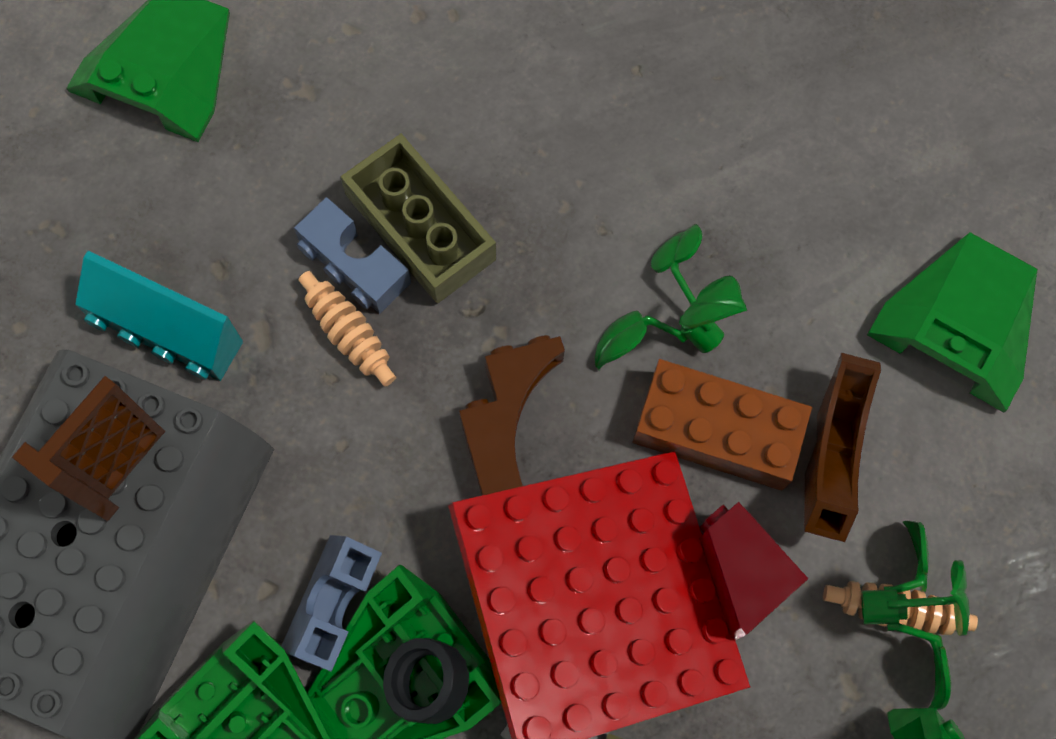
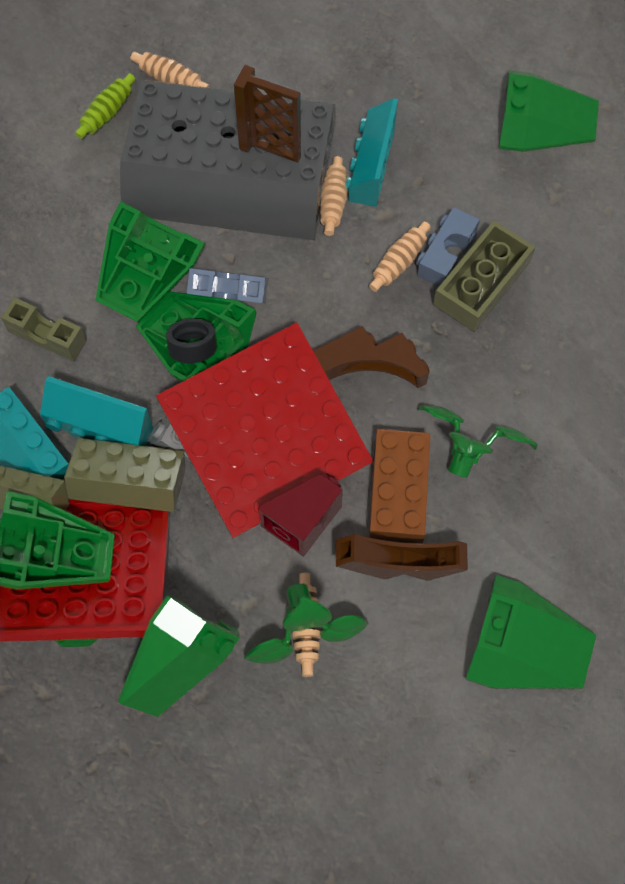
camera: 80 degrees right, 5 degrees down
none -> light nougat piece [320,156,347,236]

